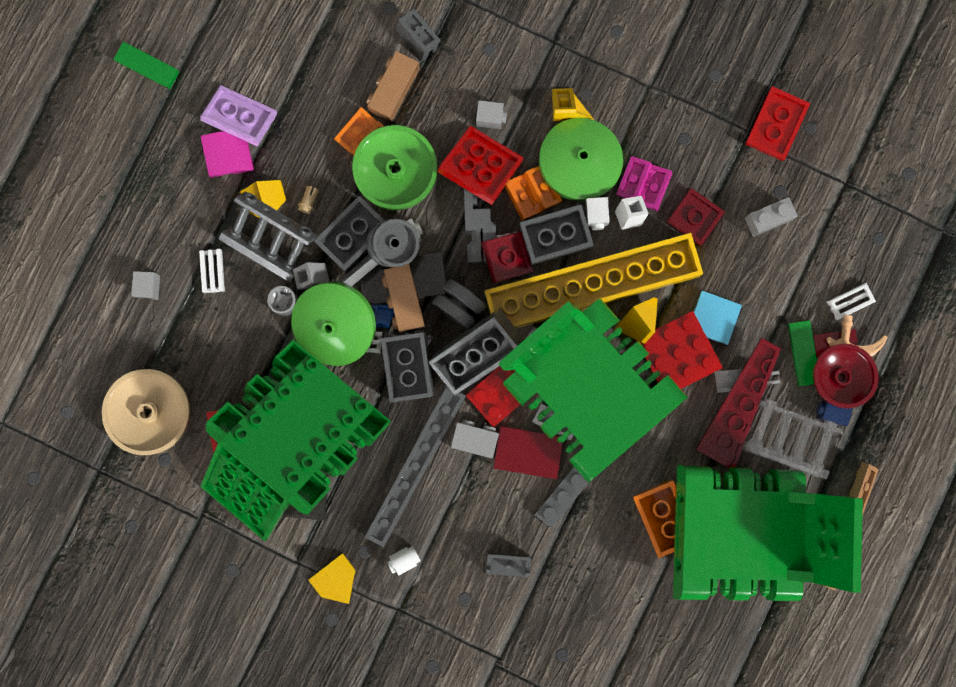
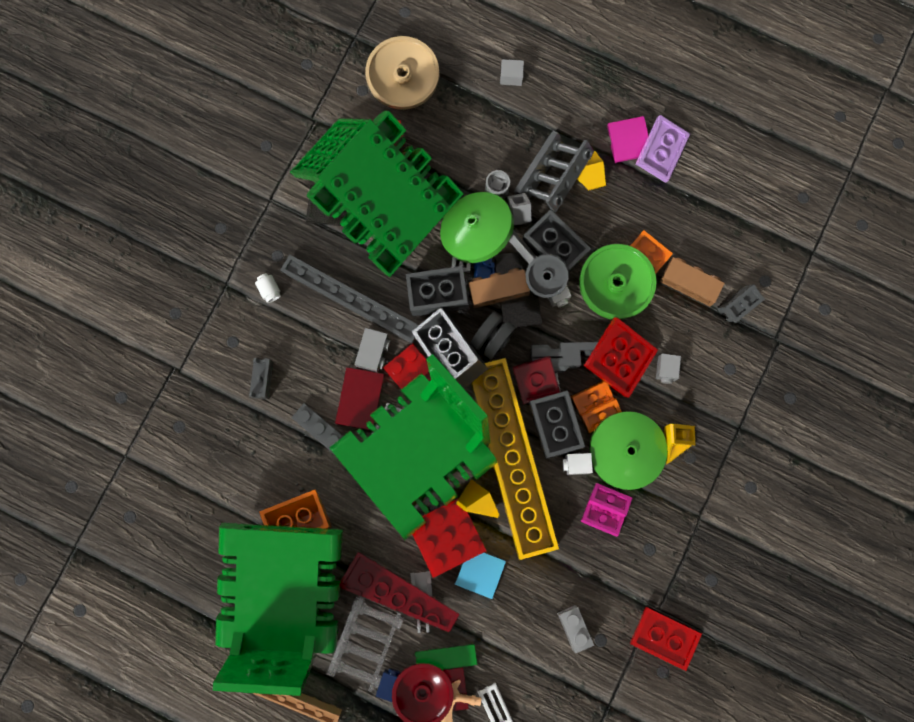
camera: 85 degrees right, 5 degrees down
green tile [113,42,179,90] -> none
white tile [199,249,225,293] -> none
tan pin [298,186,319,214] -> none
yellow slope [309,553,355,604] -> none
white brick [615,196,648,230] -> none
dark red tile [666,188,725,246] -> none

